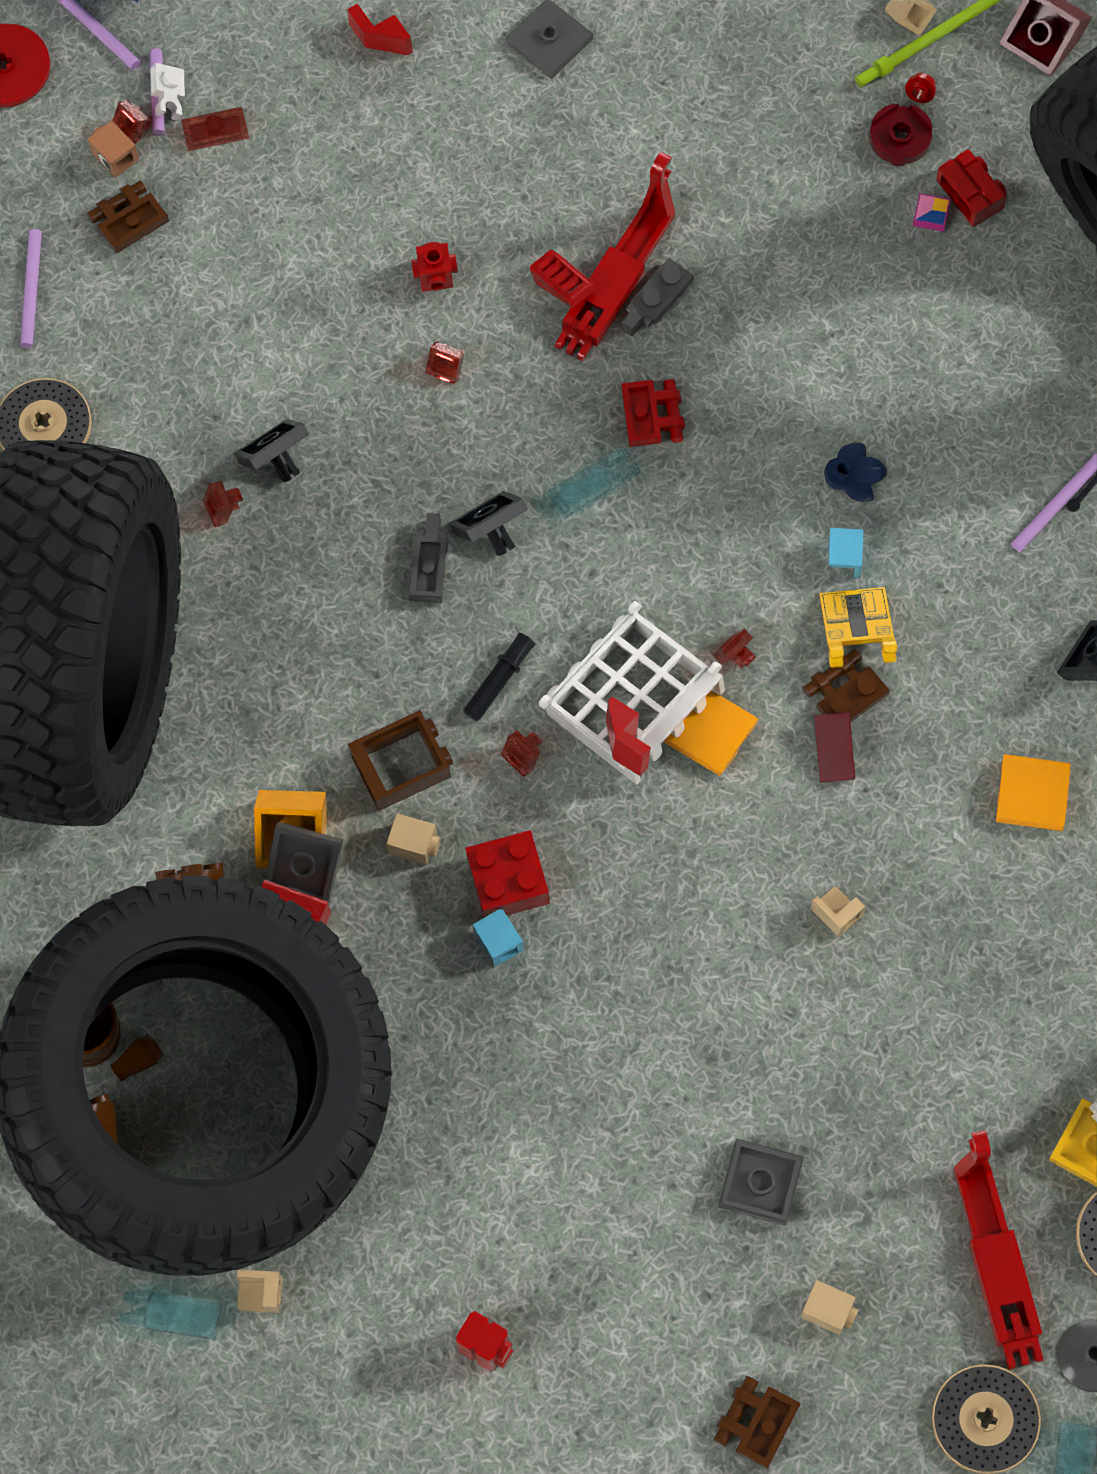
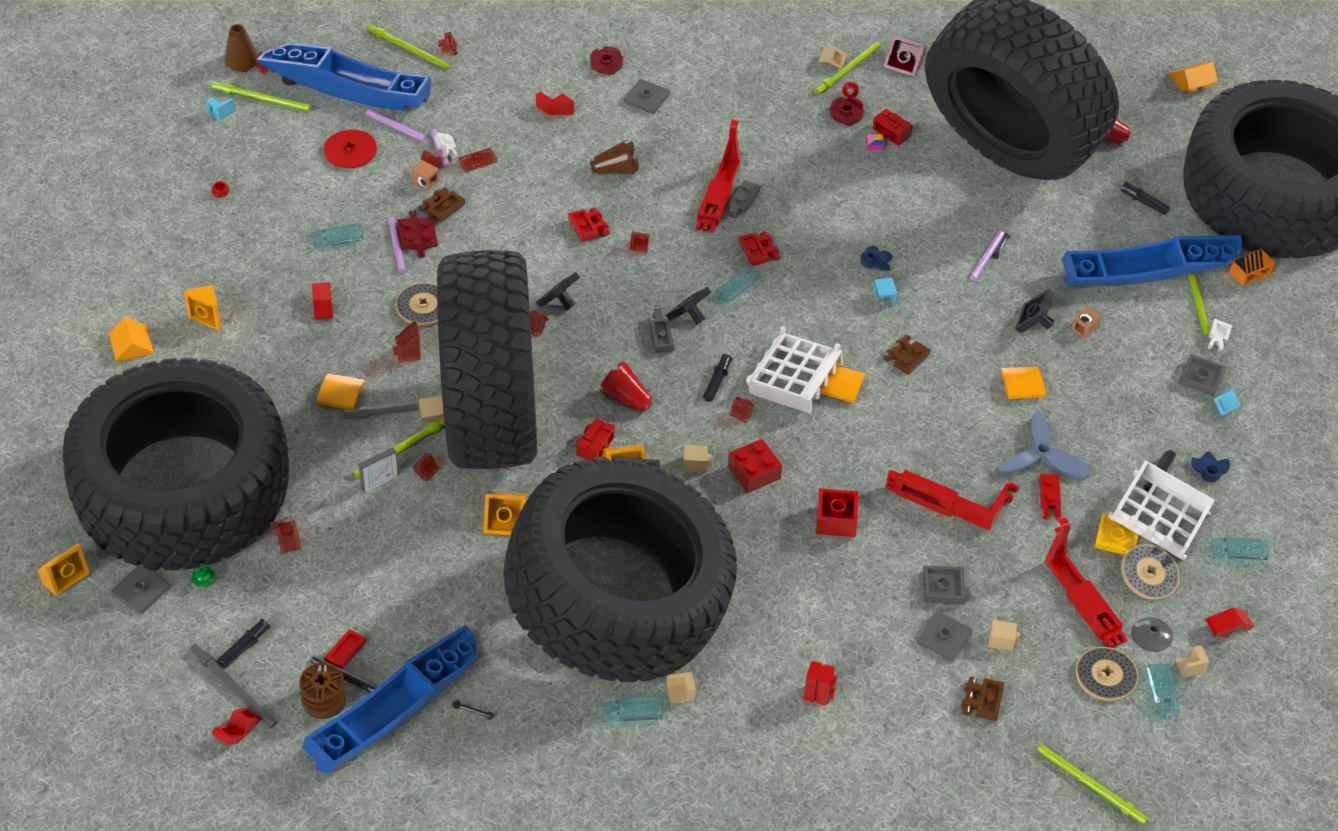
camera: 20 degrees left, 20 degrees down
reddish brown window [348,710,453,811] -> none
red brick [411,242,458,292] -> none
medium azure panel [472,909,524,967] -> none
red slope [529,250,597,308] -> none
red slope [605,697,651,776] -> none
clear red tile [712,628,756,668] -> none
tan panel [810,887,865,938] -> none
dark red slope [814,712,855,783] -> none
yellow flag [819,587,897,668] -> none
none -> dark red plate [396,210,438,258]
none -> light orange slope [483,491,527,535]
none -> red plate [568,207,610,242]
none -> red brick [575,418,615,461]
none -> reddish brown cone [590,140,639,174]
none -> red cone [599,361,653,412]
none -> red brick [816,488,859,537]
none -> red hinge [885,470,1019,530]
none -> dark grey plate [917,611,973,662]
none -> sand blue piece [998,411,1090,479]
none -> red hinge [1039,473,1061,520]

